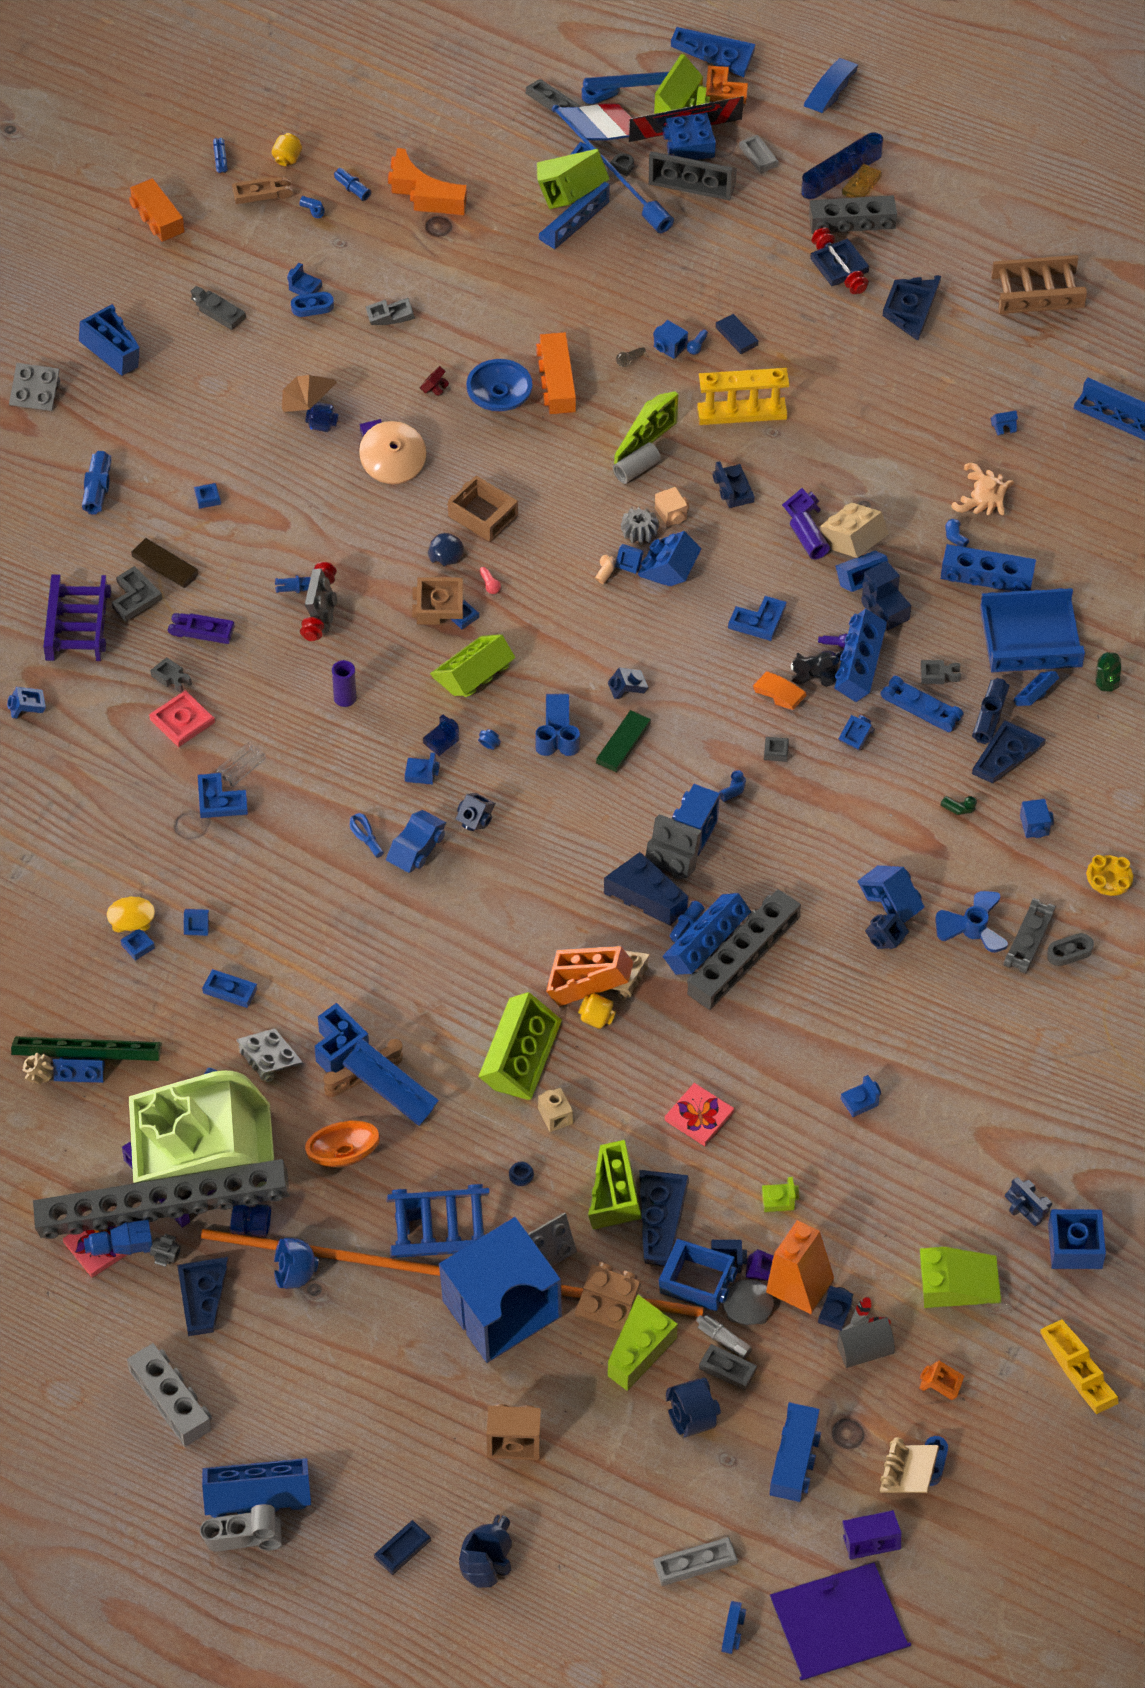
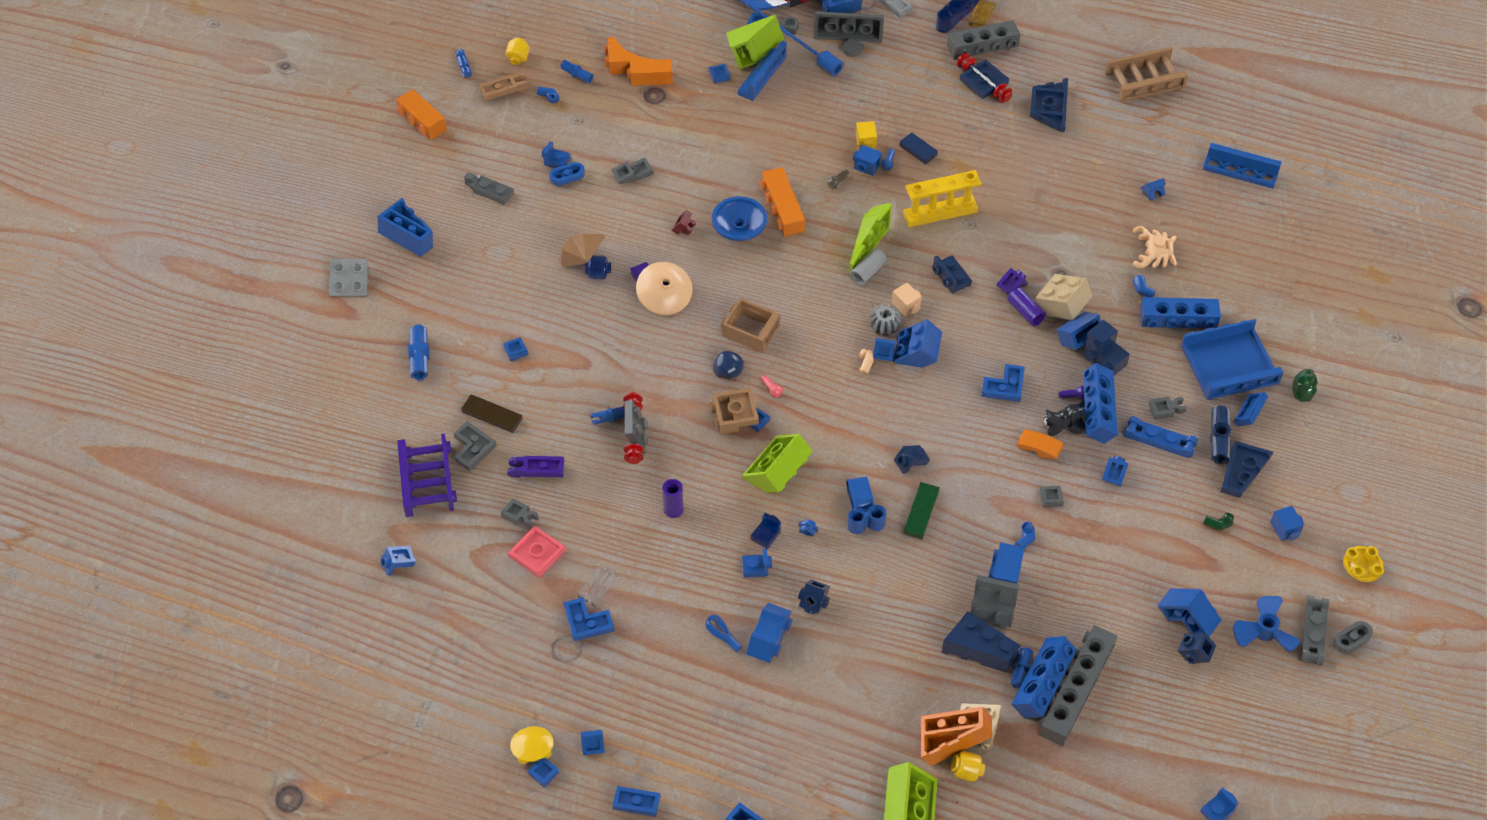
camera: 10 degrees left, 0 degrees up
none -> blue tile [709,64,730,83]
none -> dark grey tile [844,38,864,57]
none -> yellow brick [856,121,877,150]

